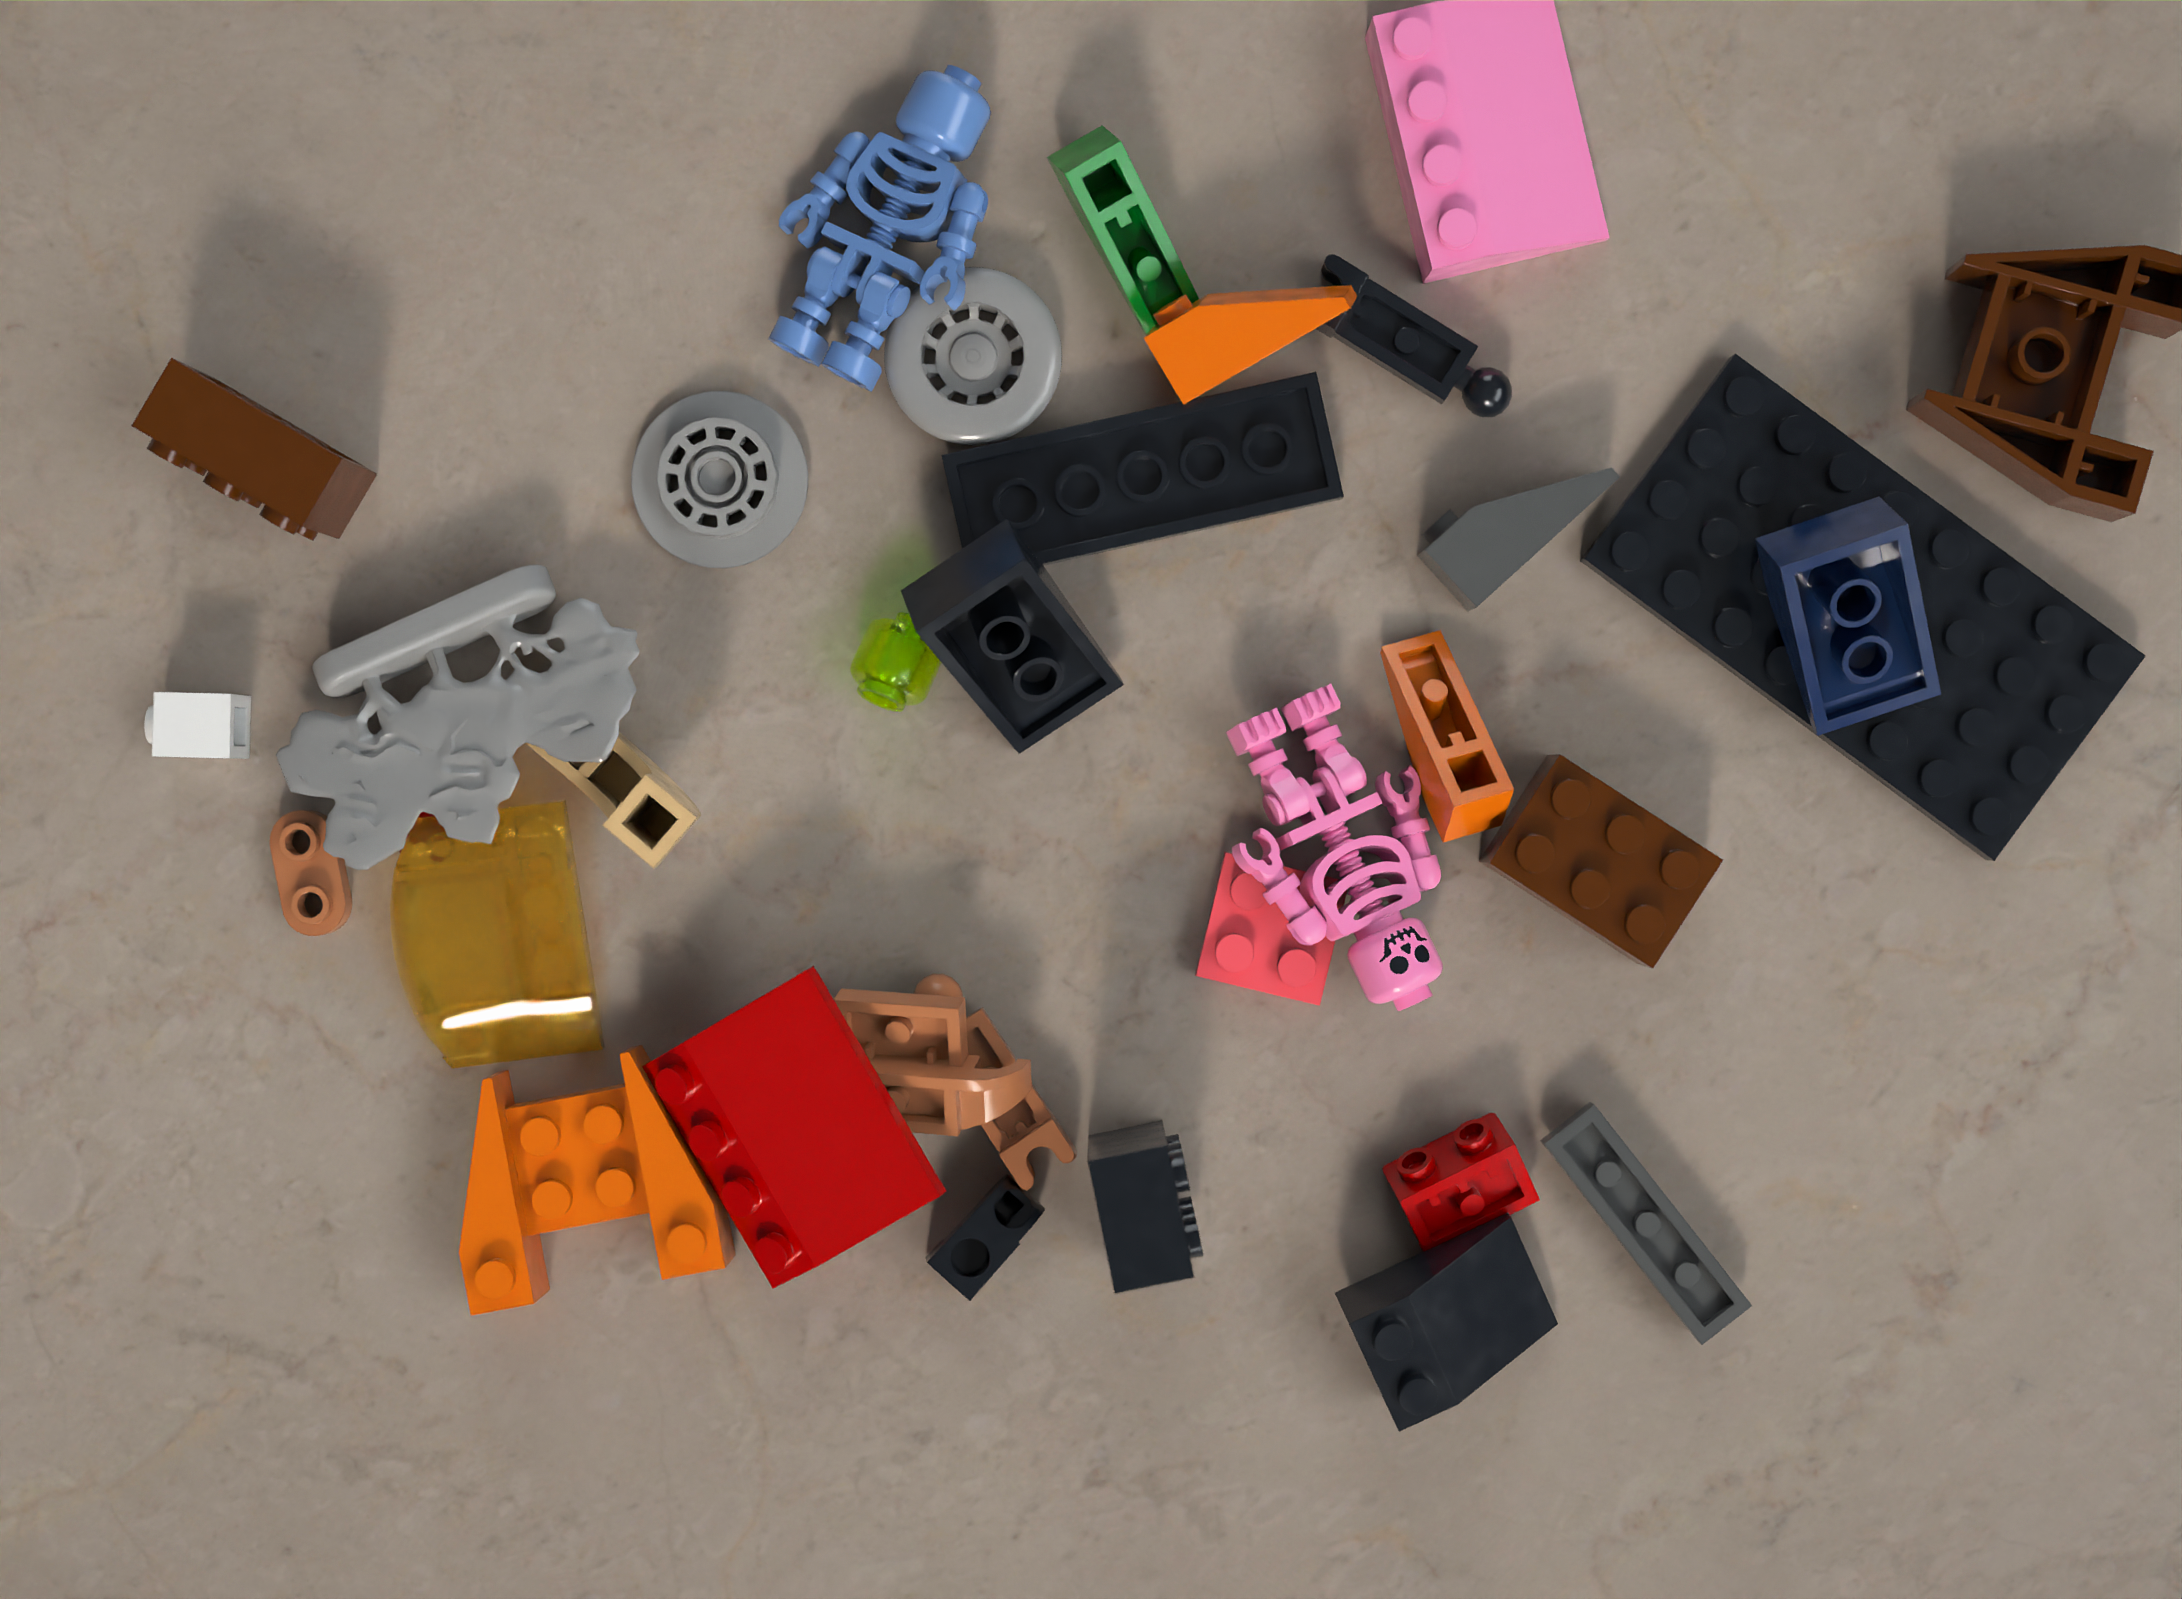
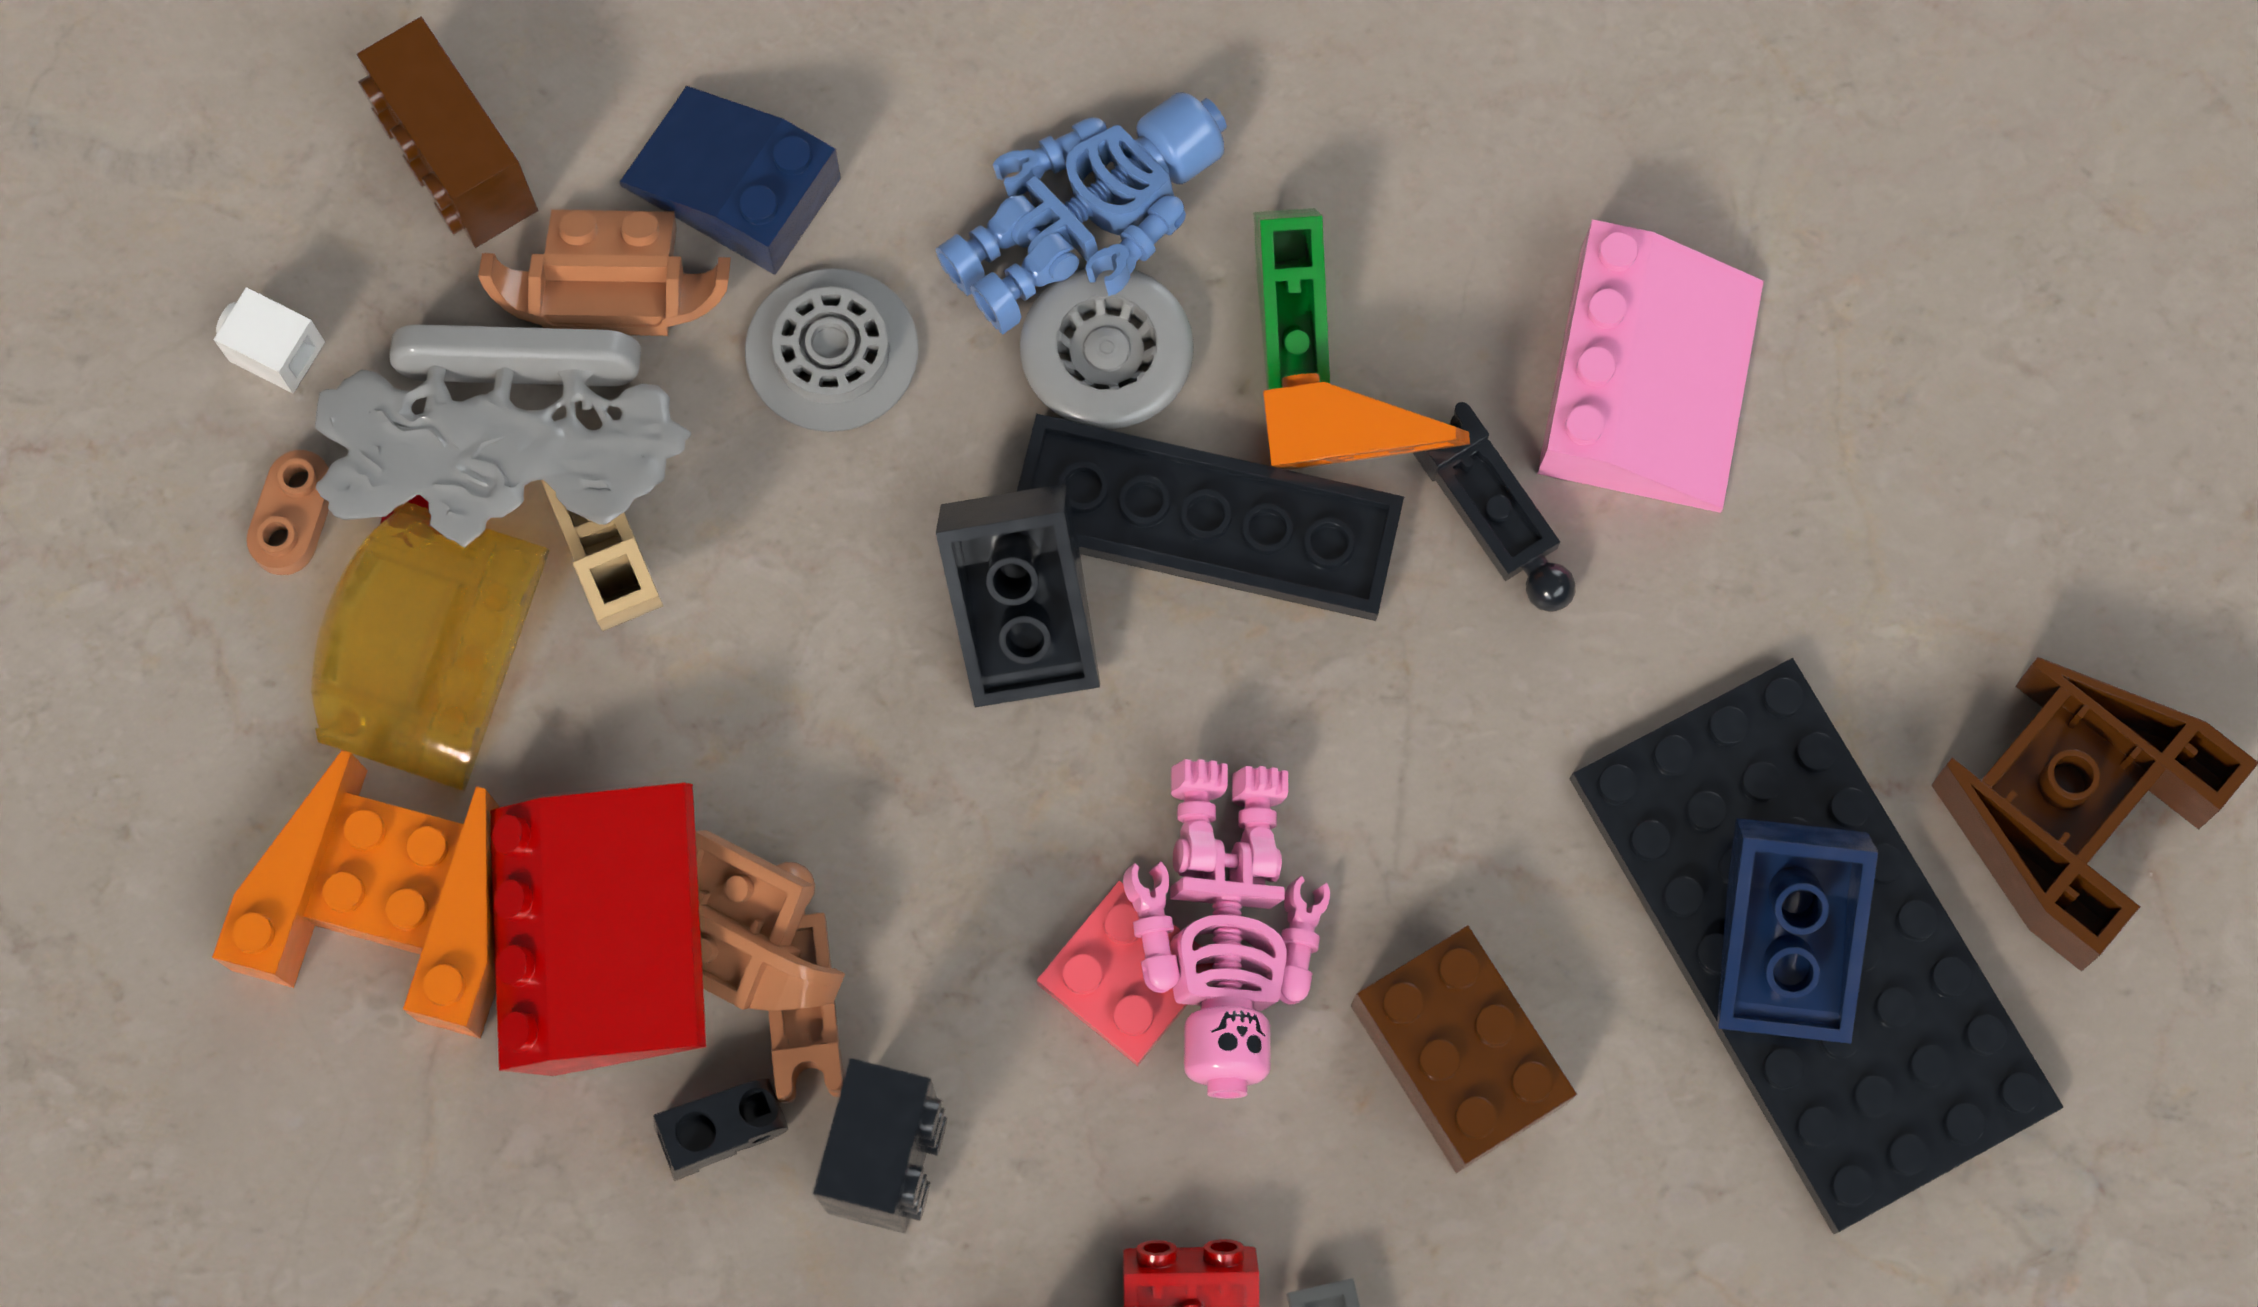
camera: 30 degrees right, 15 degrees down
clear neon green head [850,612,942,712] -> none
orange slope [1380,630,1514,843] -> none
dark grey slope [1417,467,1620,611] -> none
none -> nougat plate [478,210,731,336]
none -> dark blue slope [620,86,841,275]

